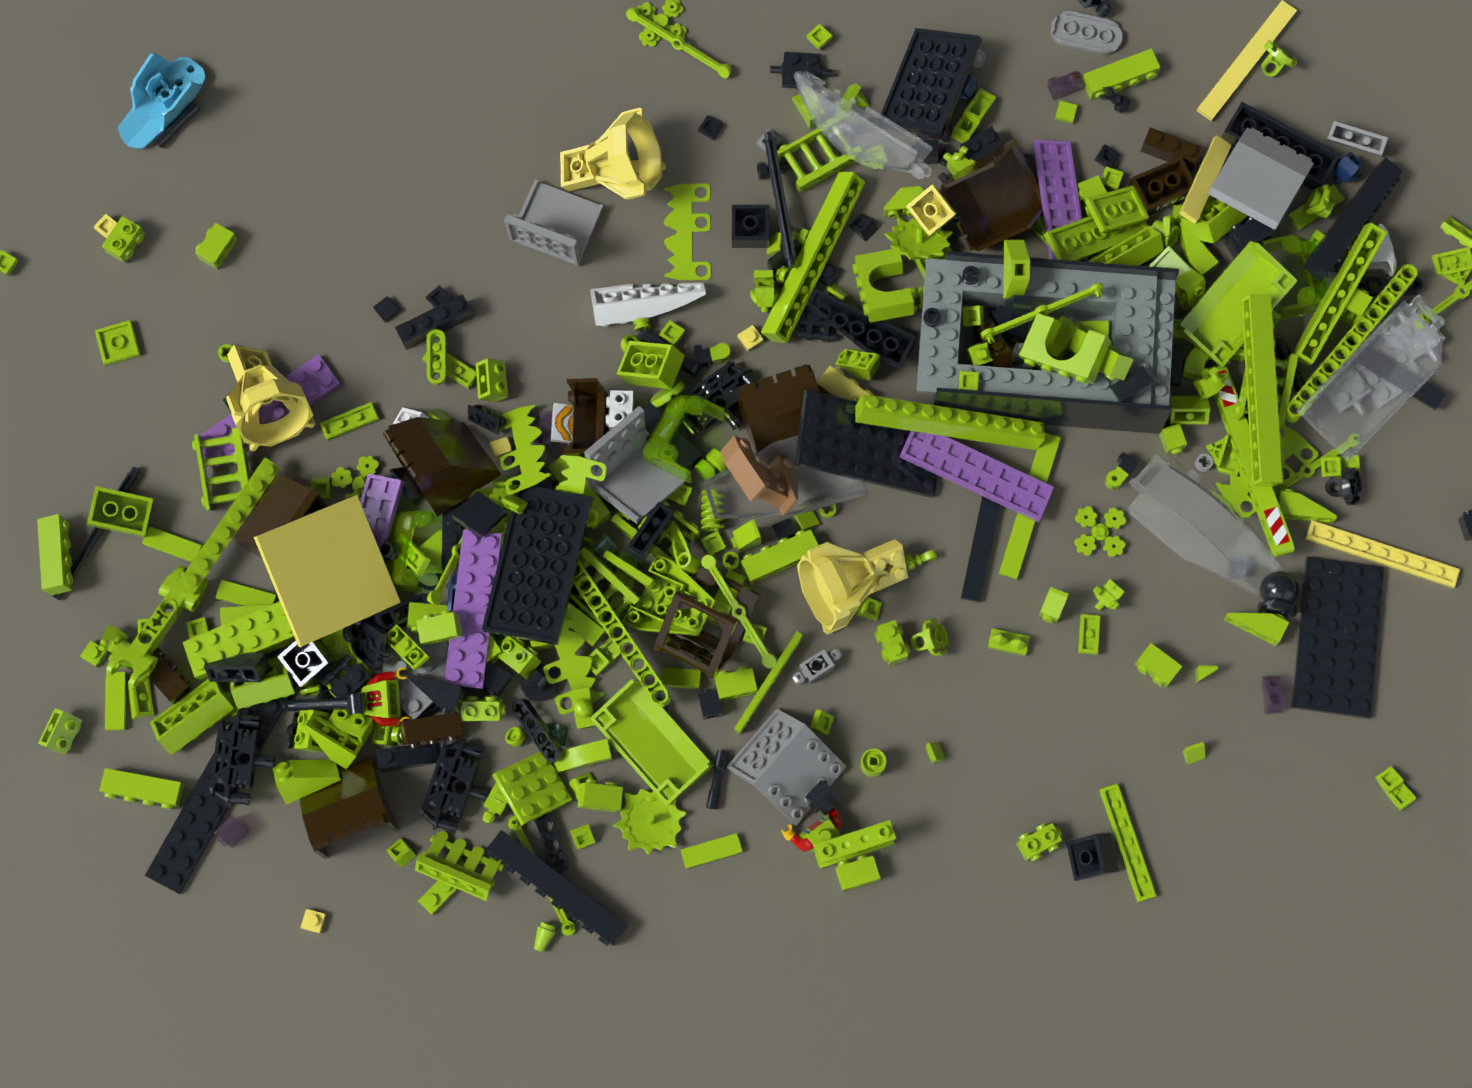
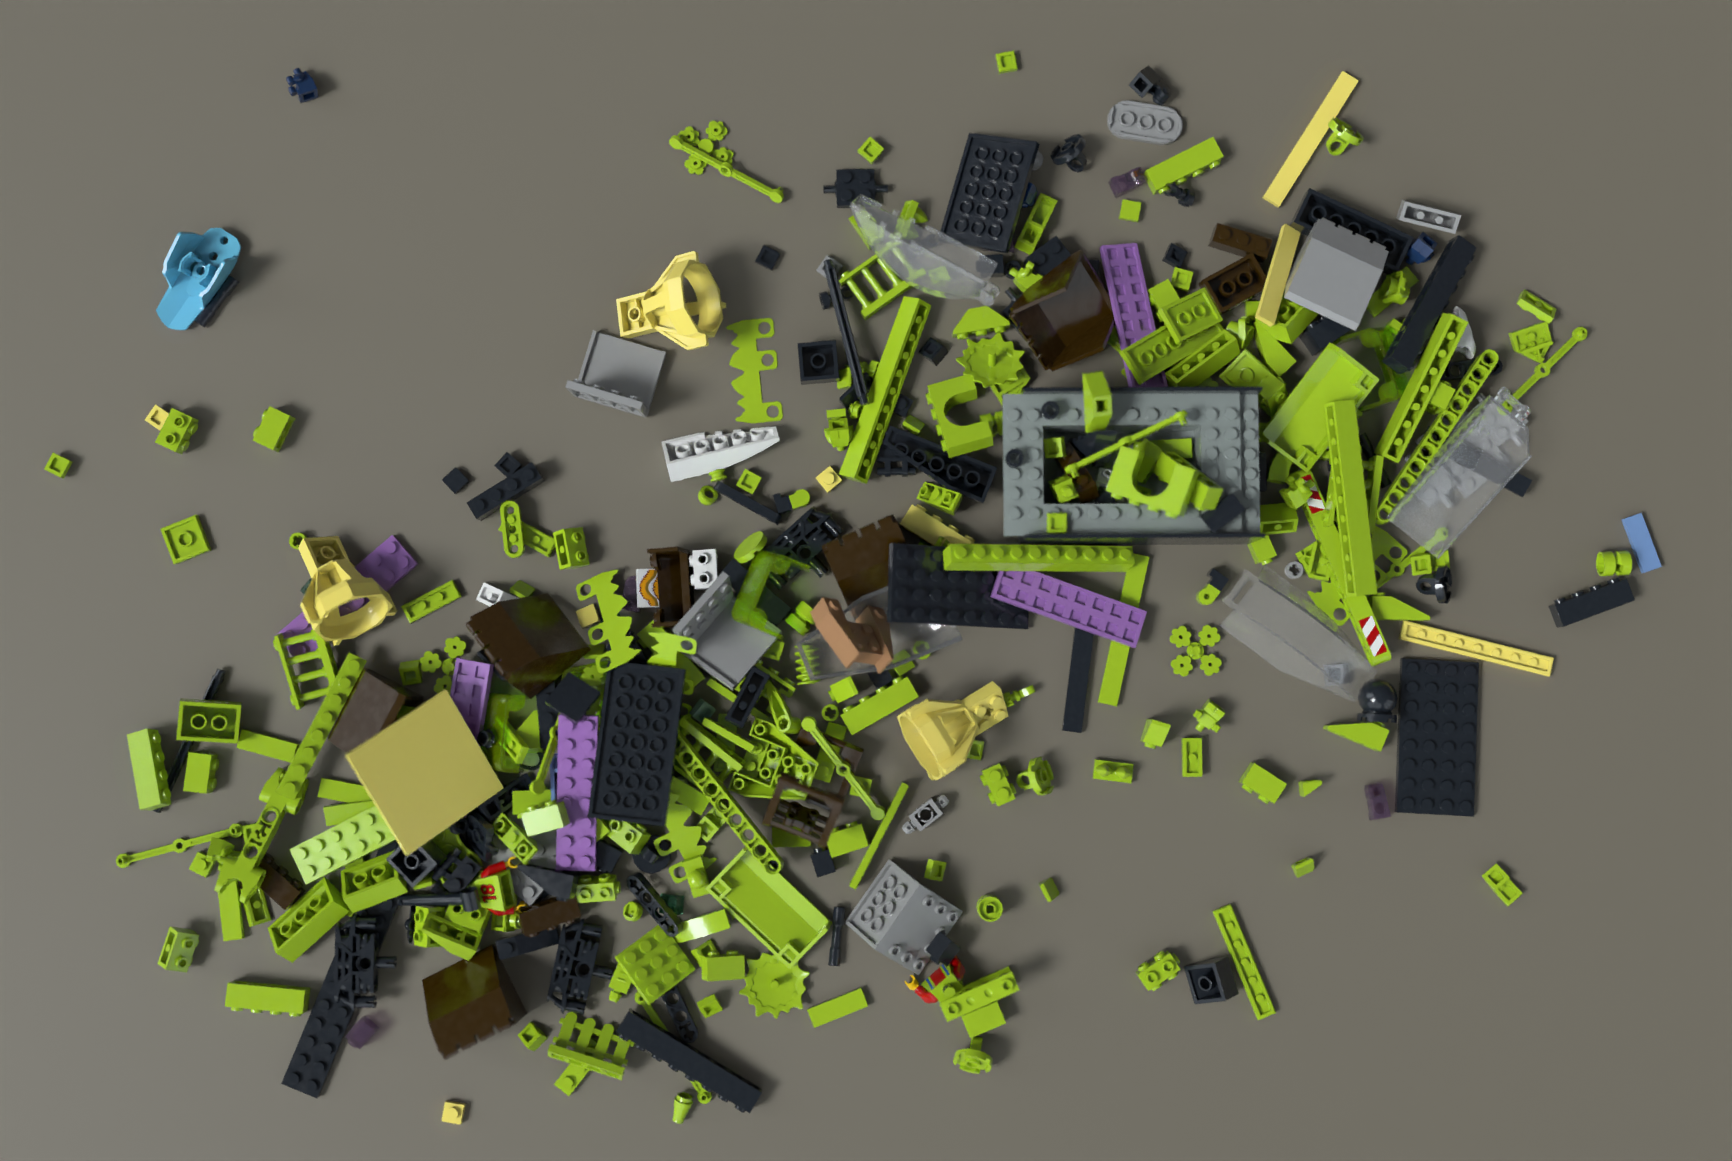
camera: 10 degrees left, 10 degrees up
lime tile [186,617,209,639] -> none
black slope [204,653,271,683] -> none
lime slope [273,759,341,805] -> none
black hinge [468,404,506,435] -> none
lime slope [502,495,528,515] -> none
lime brick [616,341,685,389] -> none
lime tile [701,531,726,555] -> none
light yellow slope [906,184,957,236] -> none
none -> lime piece [116,823,243,868]
none -> lime brick [183,752,219,794]
none -> lime tile [953,1036,993,1074]
none -> black tile [1050,134,1087,173]

